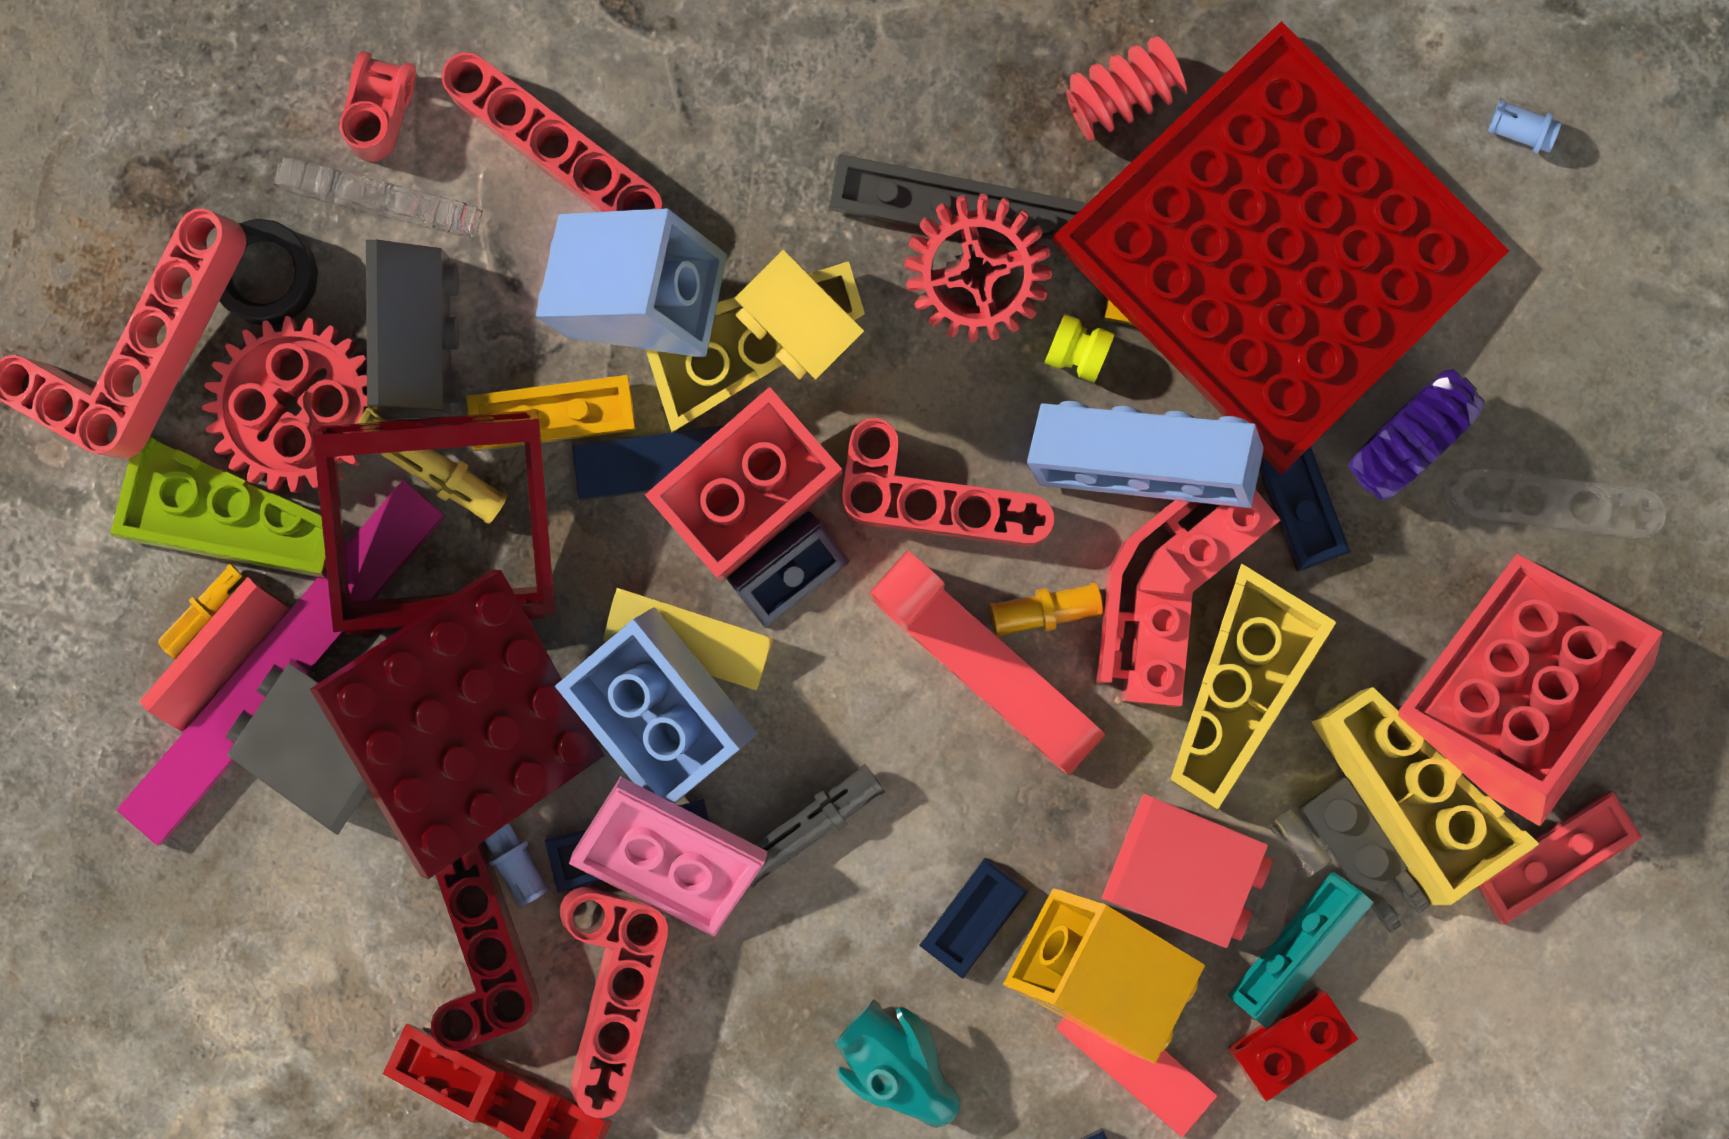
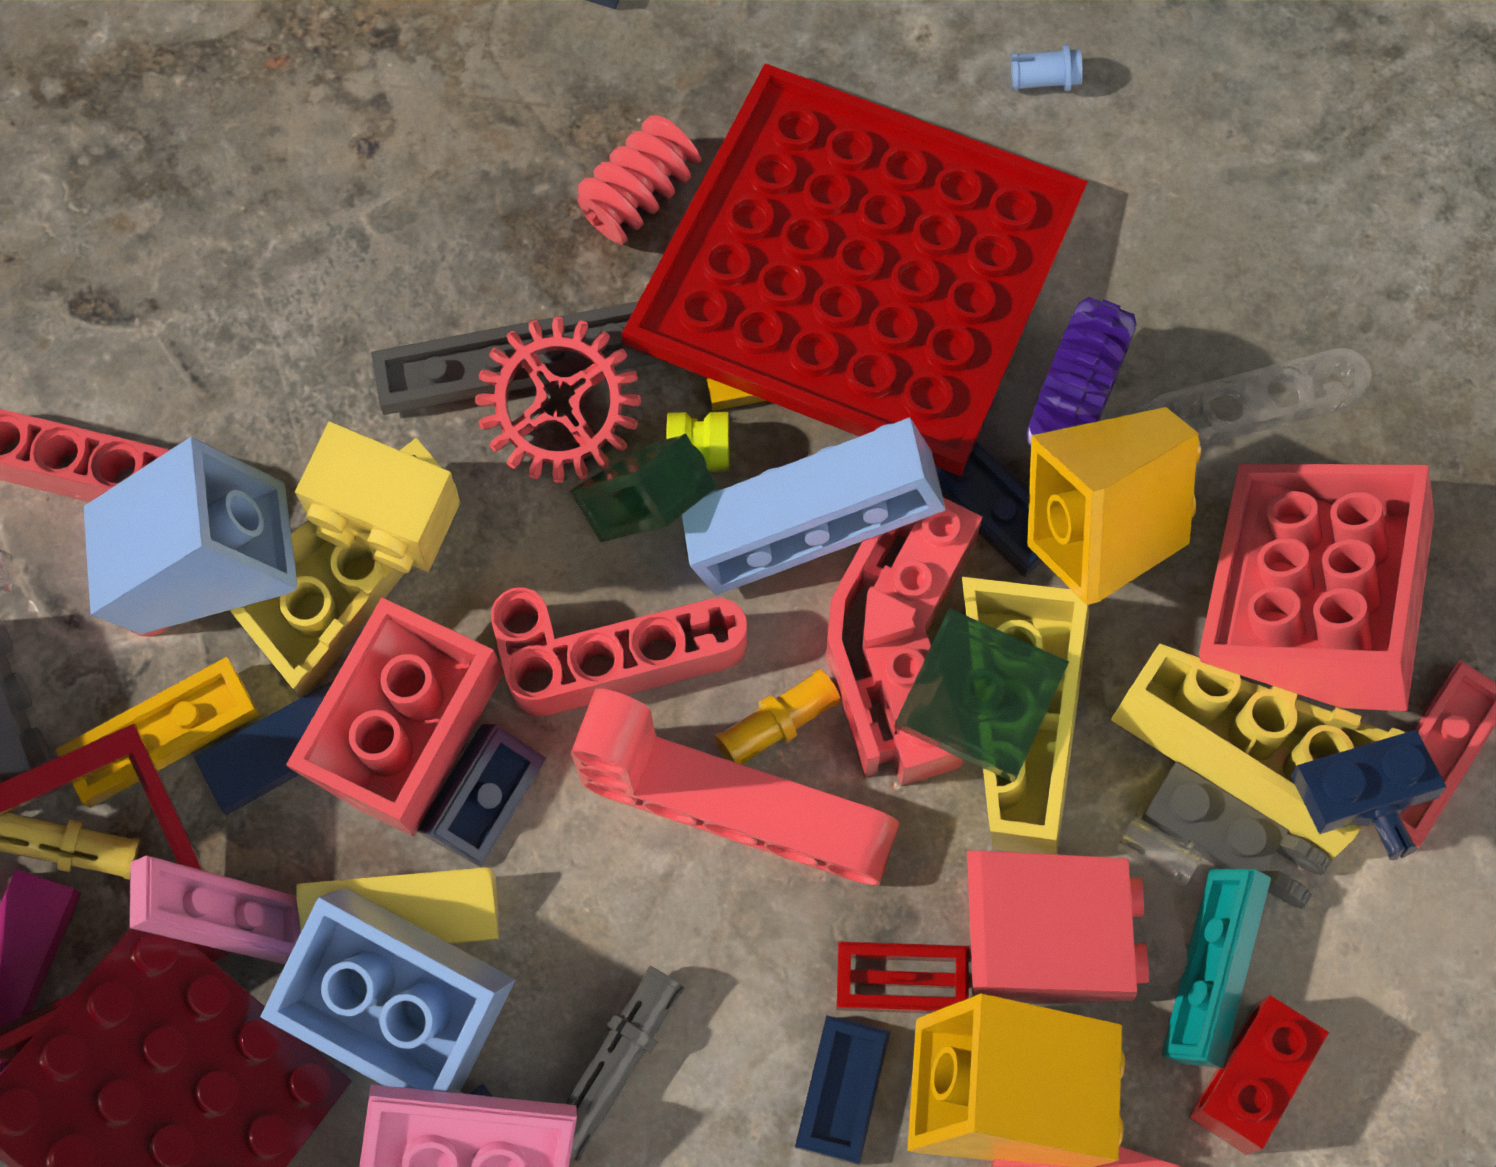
camera: 25 degrees left, 15 degrees down
none -> bright pink tile [130,855,301,965]
none -> clear green slope [570,433,718,542]
none -> red tile [836,941,969,1014]
none -> clear green plate [894,608,1069,783]
none -> yellow slope [1027,407,1201,605]
none -> dark blue plate [1291,729,1447,860]

